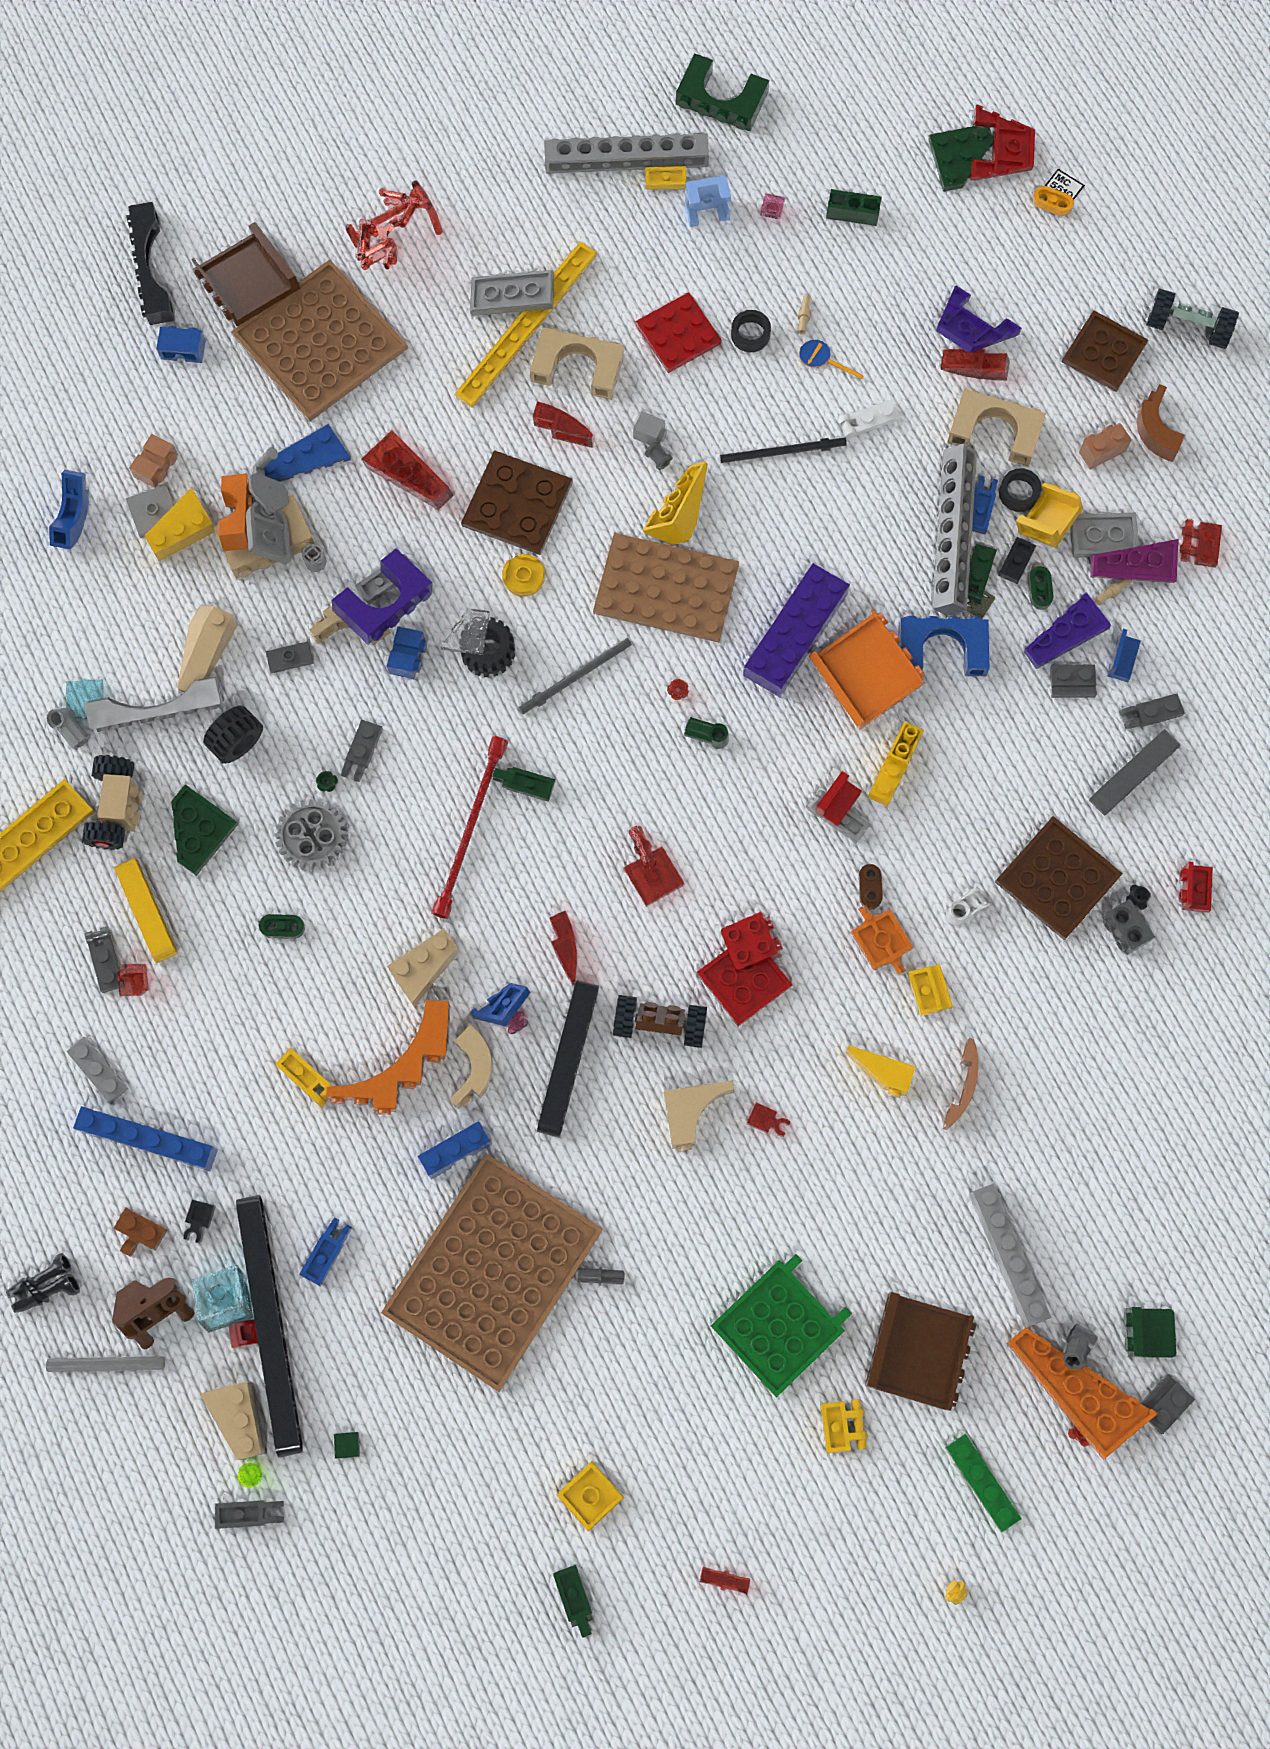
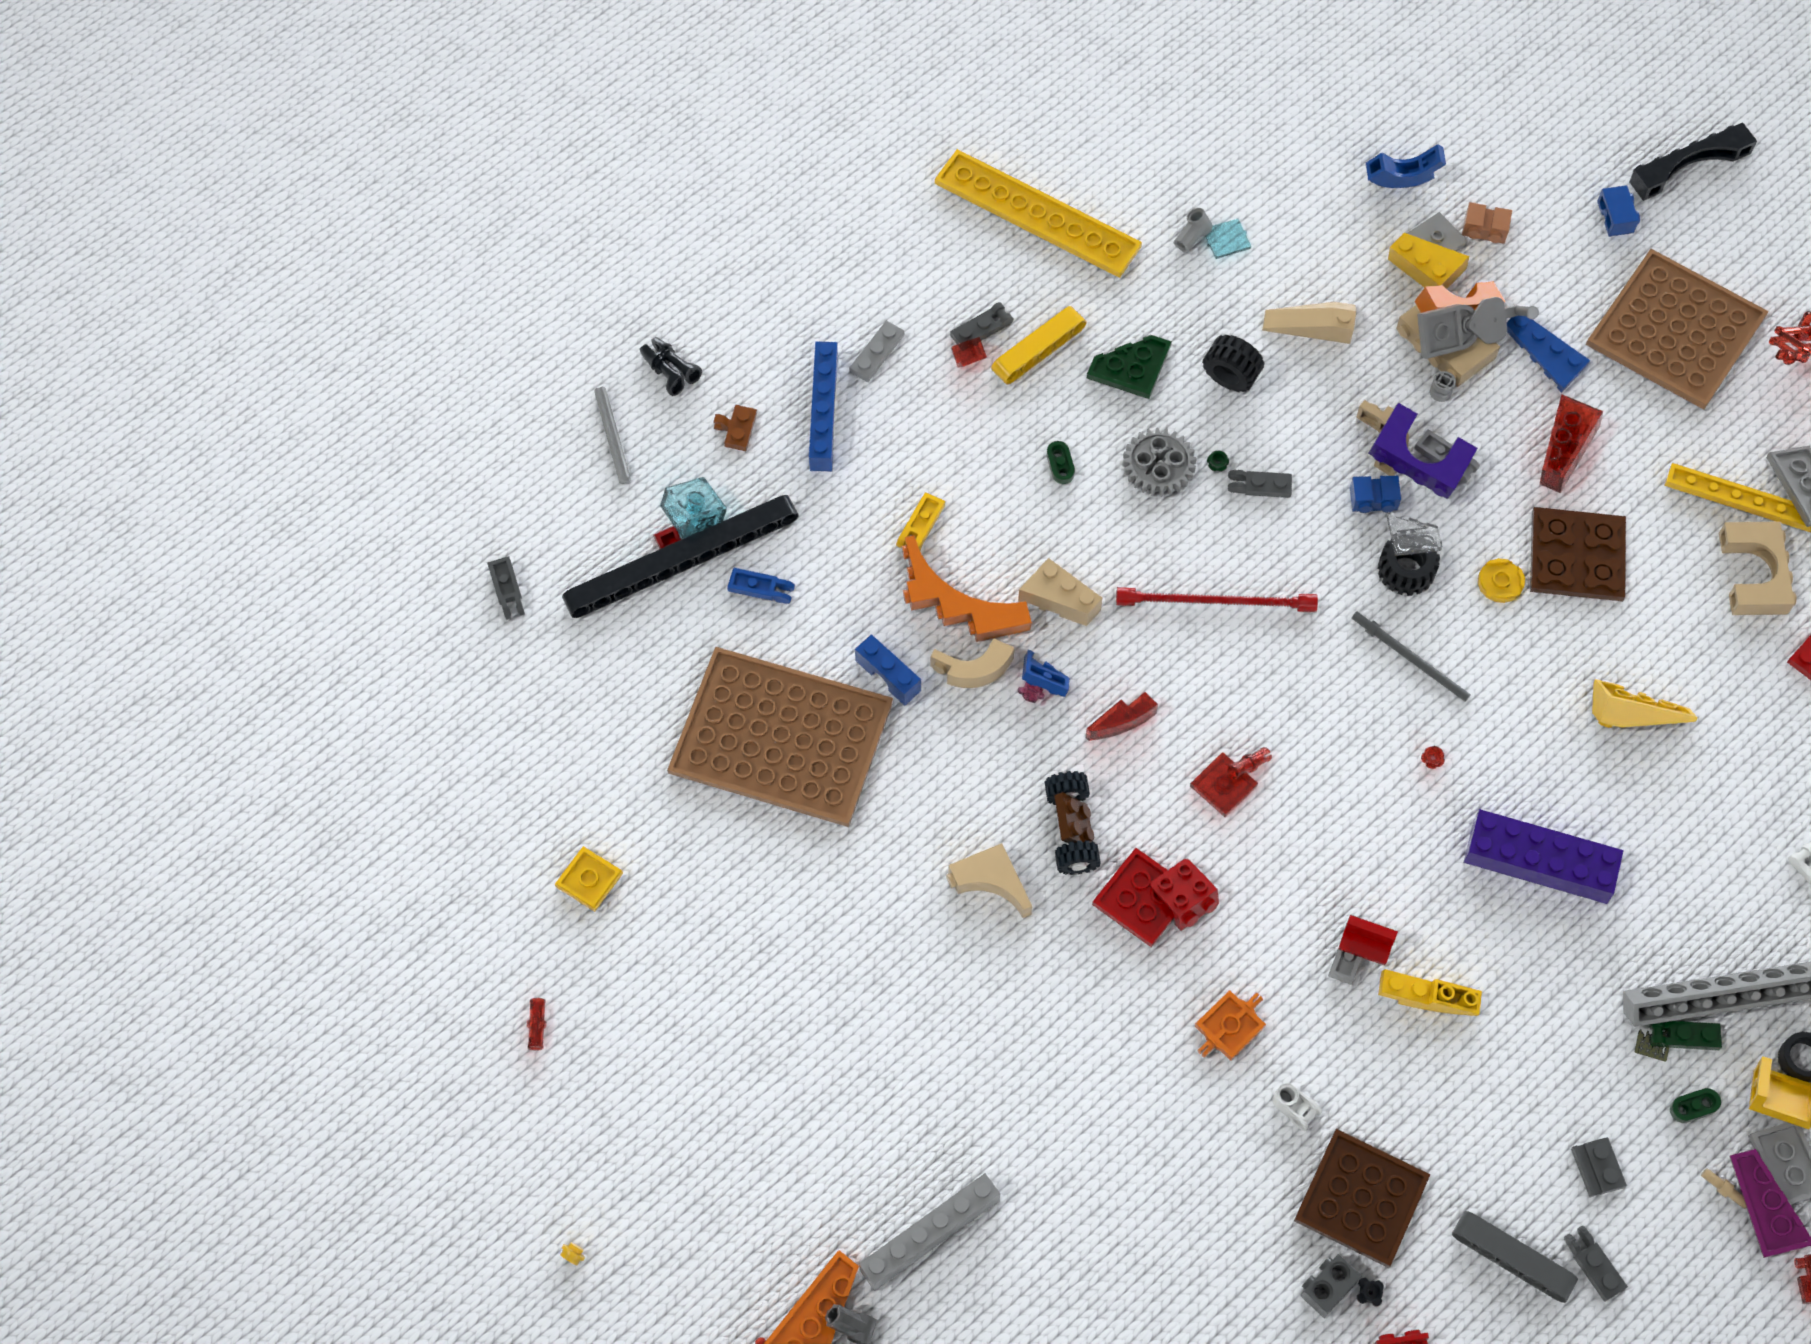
camera: 75 degrees right, 10 degrees down
brick [82,755,143,850] -> none
light grey arch [84,676,223,732] -> none
reddish brown piece [112,1278,195,1349] -> none
black plate [183,1199,216,1244] -> none
reddish brown panel [191,222,301,326] -> none
tan wedge [200,1381,266,1460] -> none
clear neon green plate [238,1463,262,1488] -> none
dark grey plate [265,641,314,674] -> none
dark green tile [334,1432,360,1459] -> none
dark green hinge [492,767,555,802] -> none
clear red slope [533,401,594,448] -> none
black beam [537,980,599,1138] -> none
dark green hinge [553,1565,593,1638] -> none
dark grey axle [577,1267,625,1286] -> none
medium nougat plate [593,533,740,643] -> none
light grey brick [633,411,667,445] -> none
dark grey bush [645,441,673,470] -> none
dark green piece [684,717,729,749] -> none
green plate [711,1254,852,1398] -> none
black bar [720,437,847,463] -> none
clear red plate [747,1102,790,1137] -> none
orange panel [809,609,926,730] -> none
yellow plate [820,1399,868,1453] -> none
yellow slope [846,1045,916,1098] -> none
reddish brown plate [858,864,883,910] -> none
reddish brown panel [865,1292,976,1411] -> none
blue arch [898,616,990,676] -> none
yellow plate [907,964,953,1017] -> none
nougat slope [943,1038,978,1130] -> none
green plate [945,1434,1022,1532] -> none
blue hinge [972,475,998,535] -> none
black plate [998,537,1037,585] -> none
dark purple wing [1024,592,1111,669] -> none
blue panel [1107,628,1141,682] -> none

